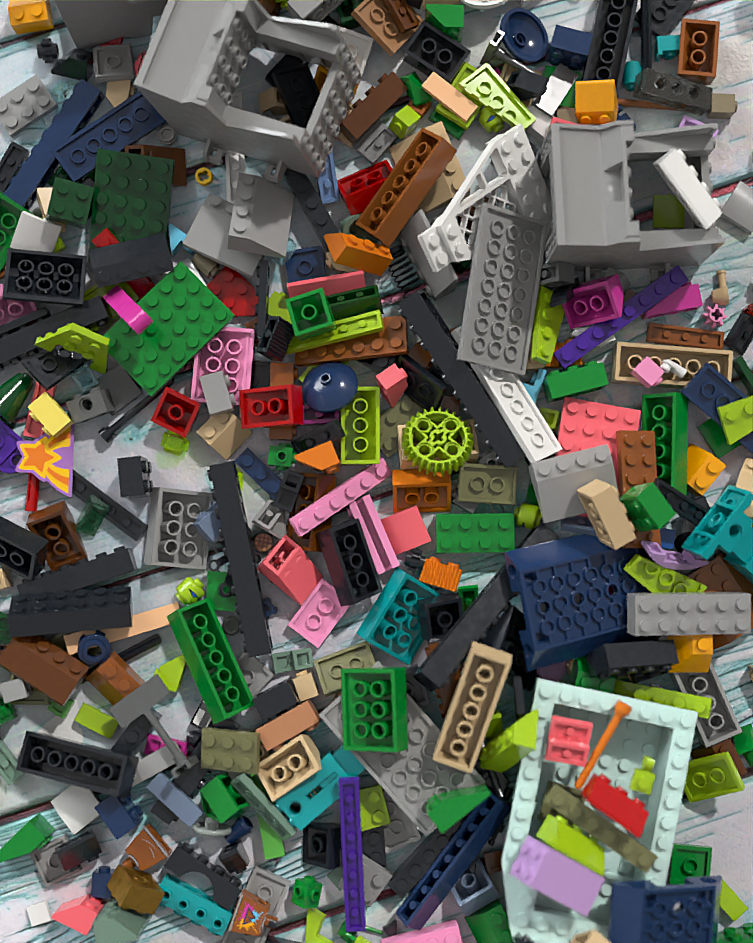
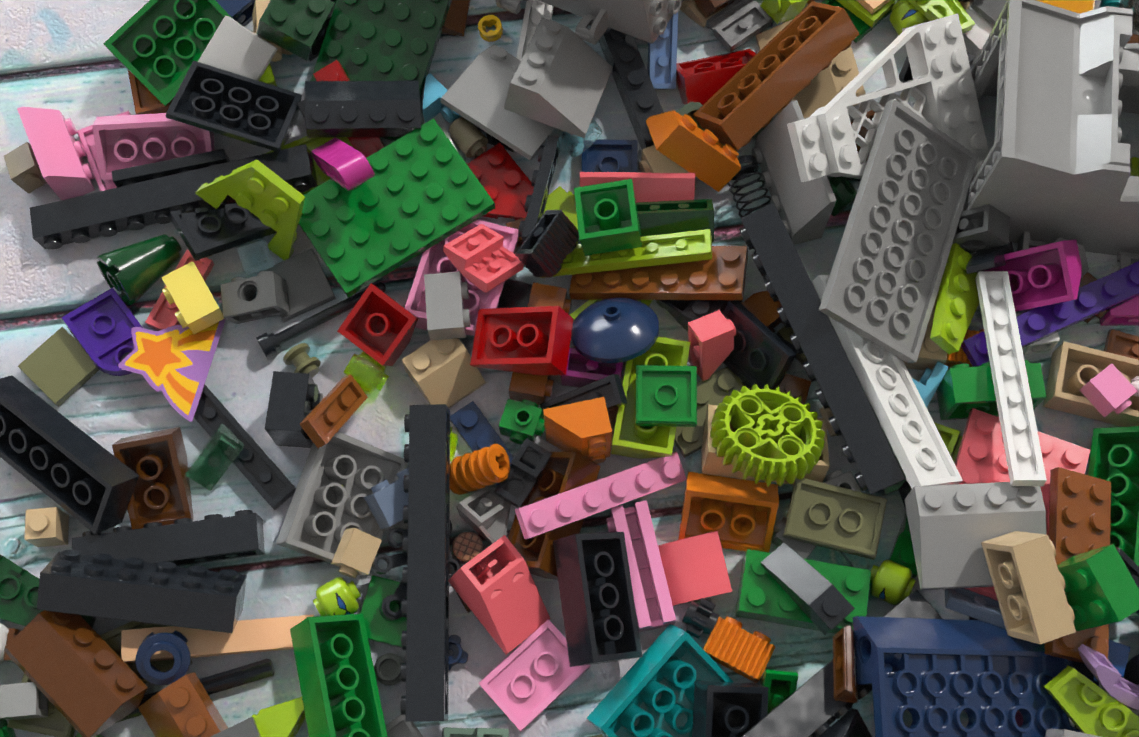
camera: 10 degrees right, 15 degrees down
red pin [25,473,40,512] -> none
none -> olive wheel [283,343,321,378]
none -> dark orange plate [300,374,368,448]
none -> tan brick [331,528,382,578]
none -> coral slope [443,224,524,293]
none -> orange piece [450,444,510,495]
none -> green tile [636,365,697,427]
none -> slope [760,542,855,635]
none -> reddish brown slope [833,625,858,703]
none -> white plate [975,271,1047,486]

